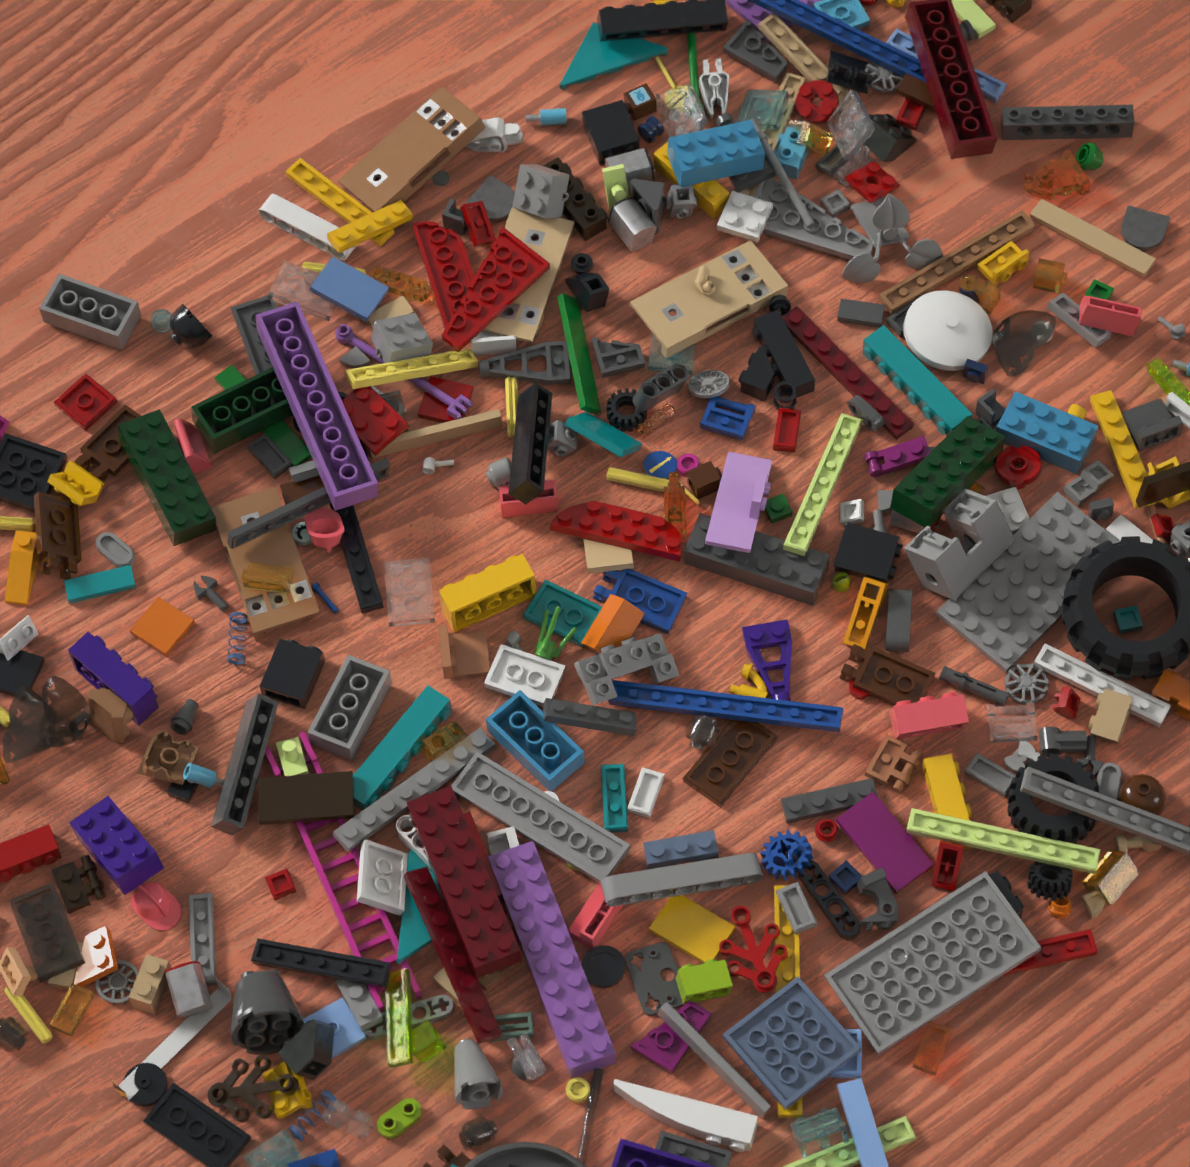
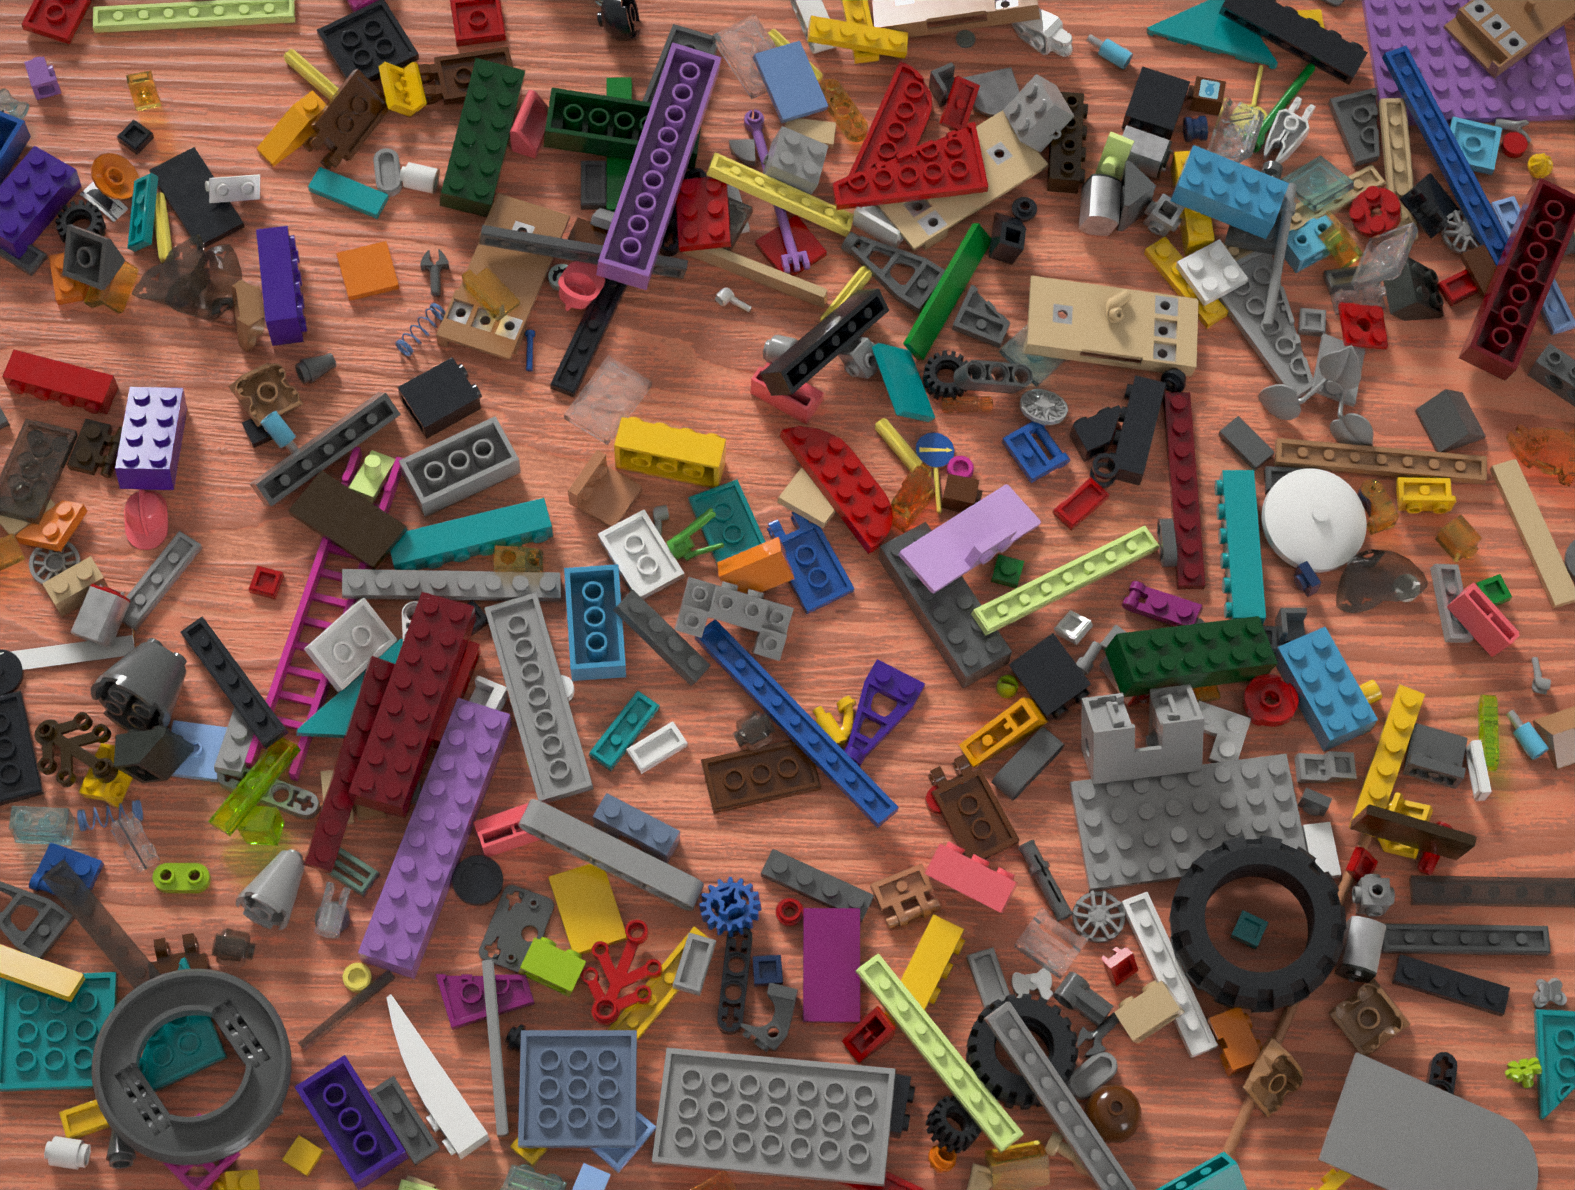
camera: 30 degrees right, 5 degrees up
none -> white brick [399,162,440,194]
none -> black plate [505,1024,526,1052]
none -> yellow plate [1144,237,1228,329]
none -> dark grey slope [1415,389,1486,453]

